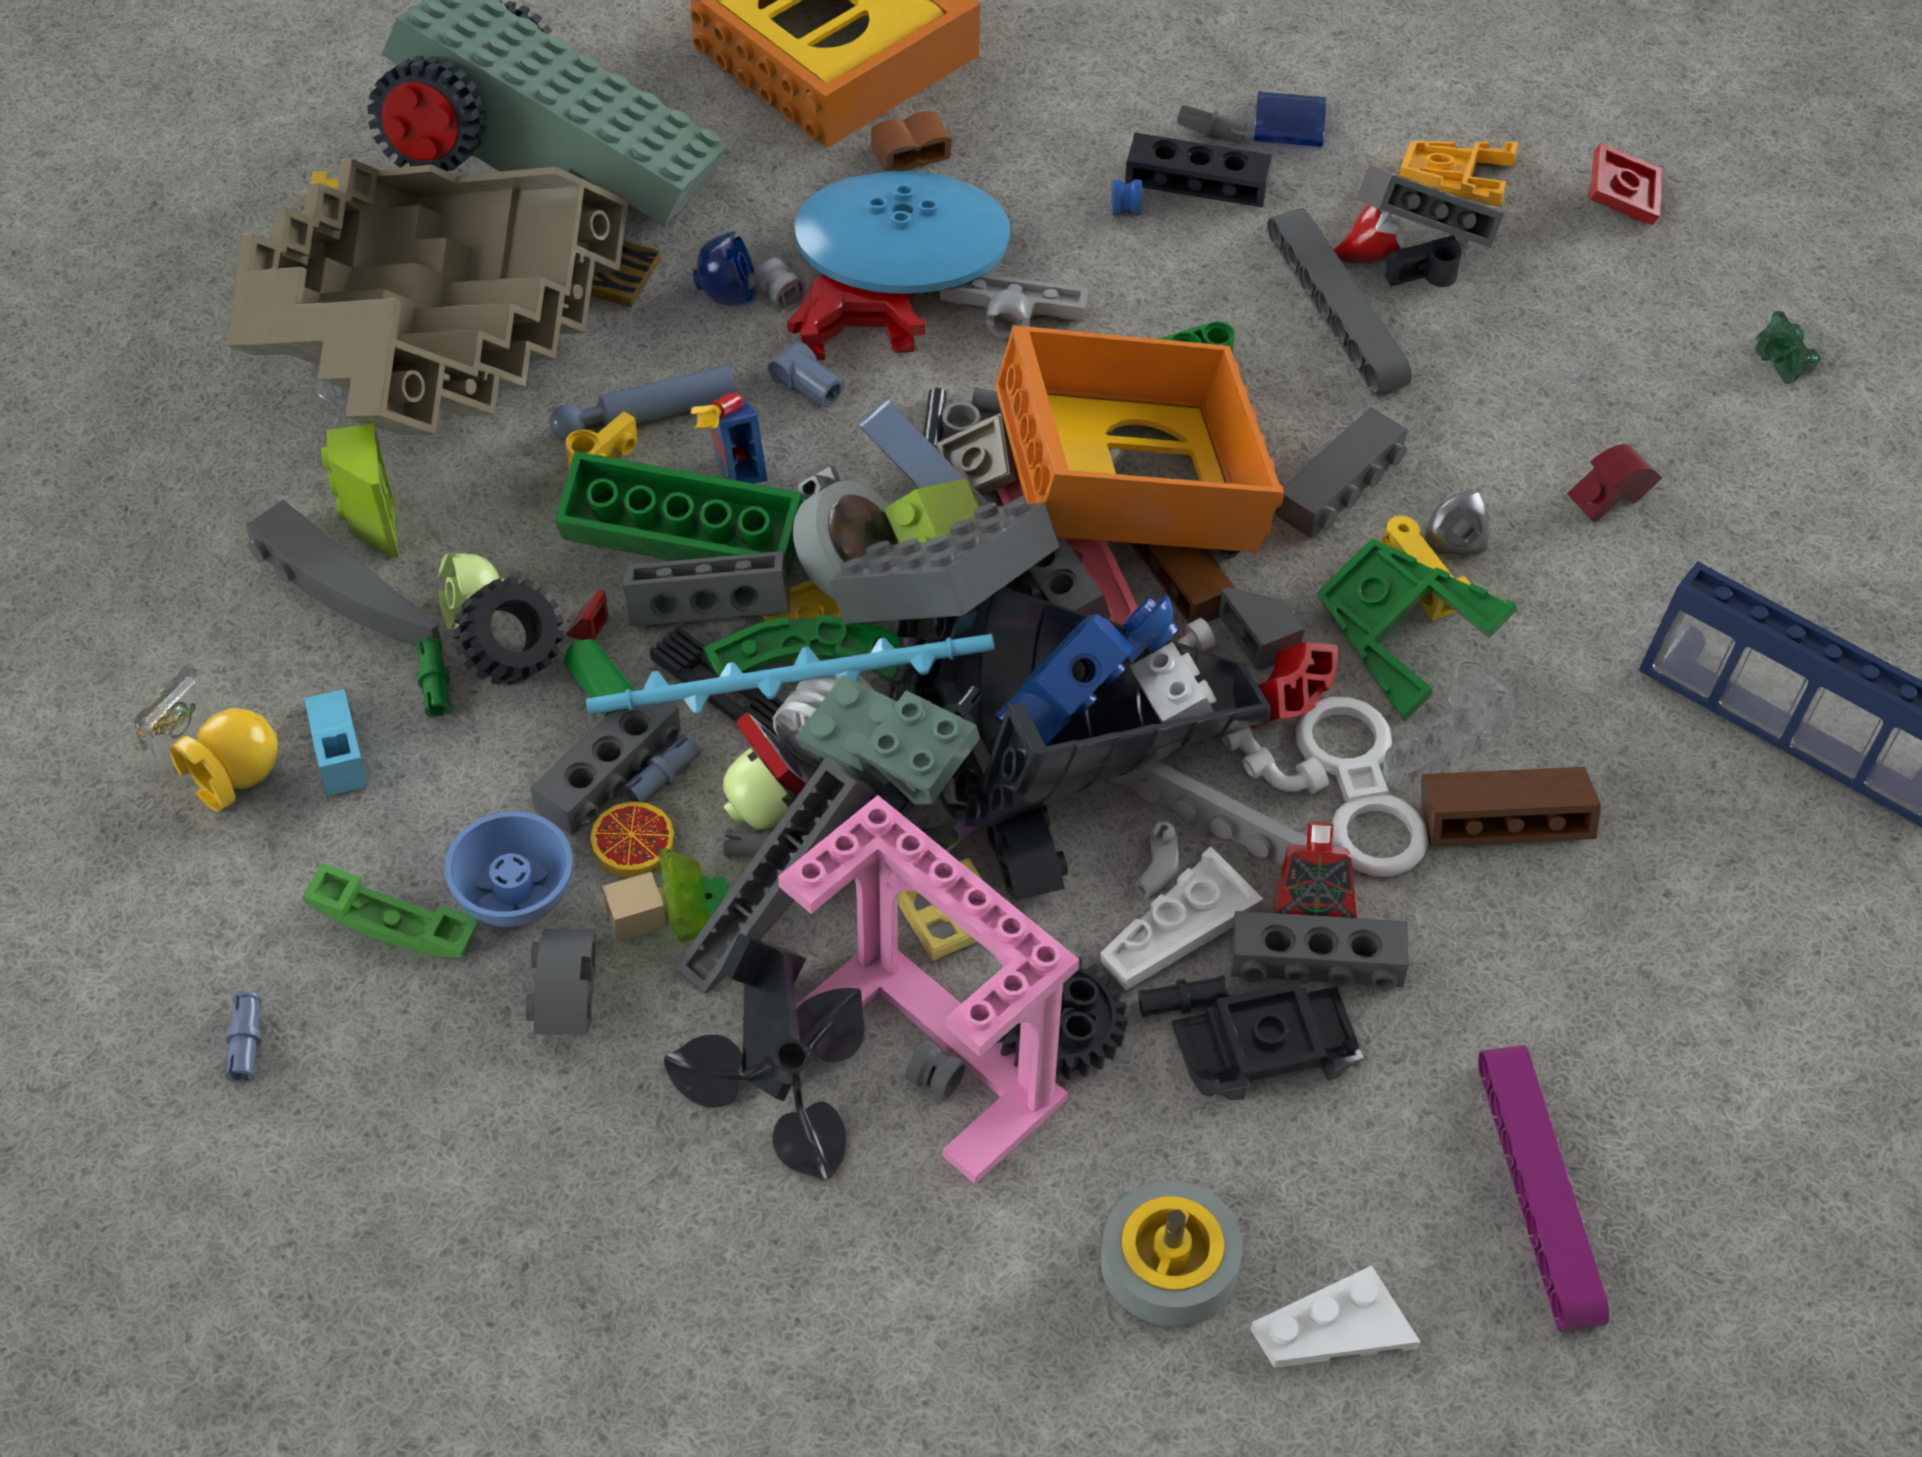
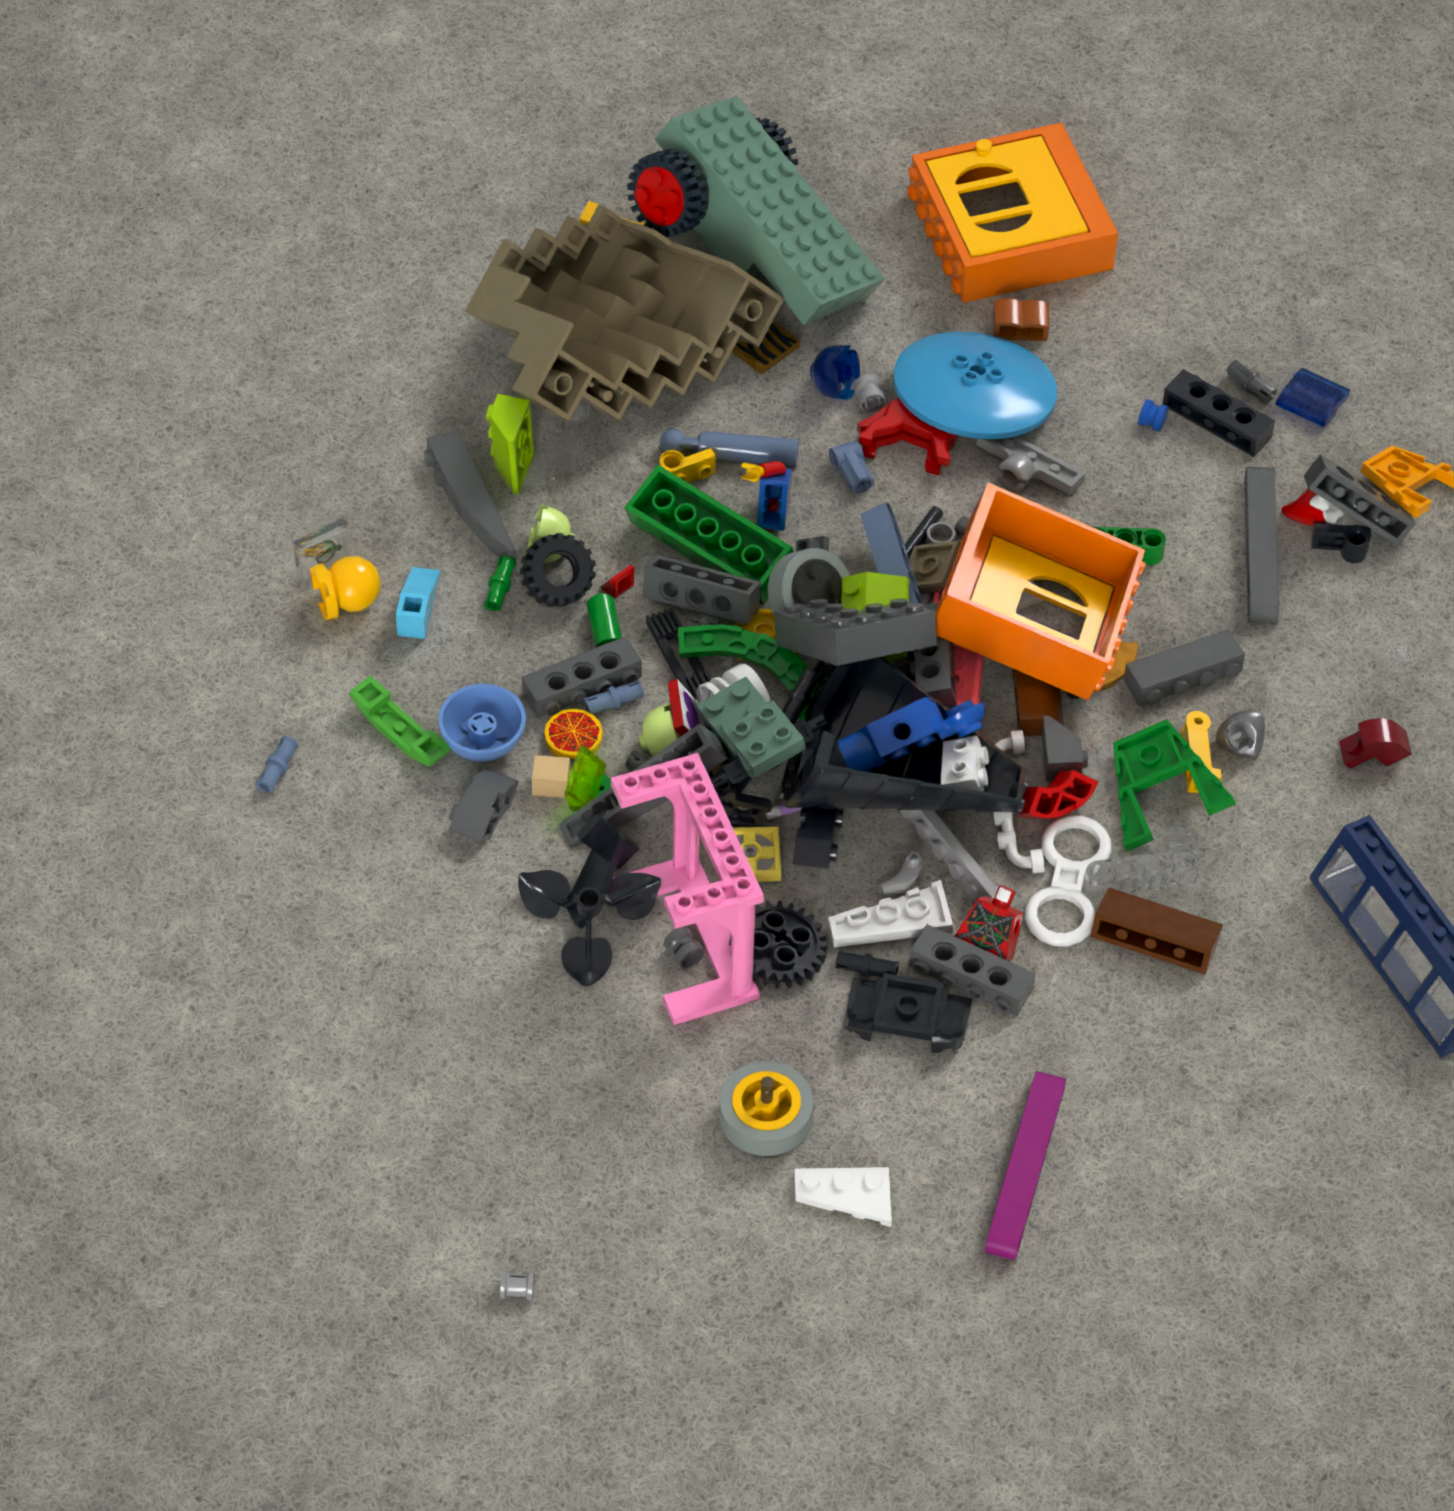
camera: 25 degrees right, 0 degrees up
medium azure plant [586,634,994,715] -> none

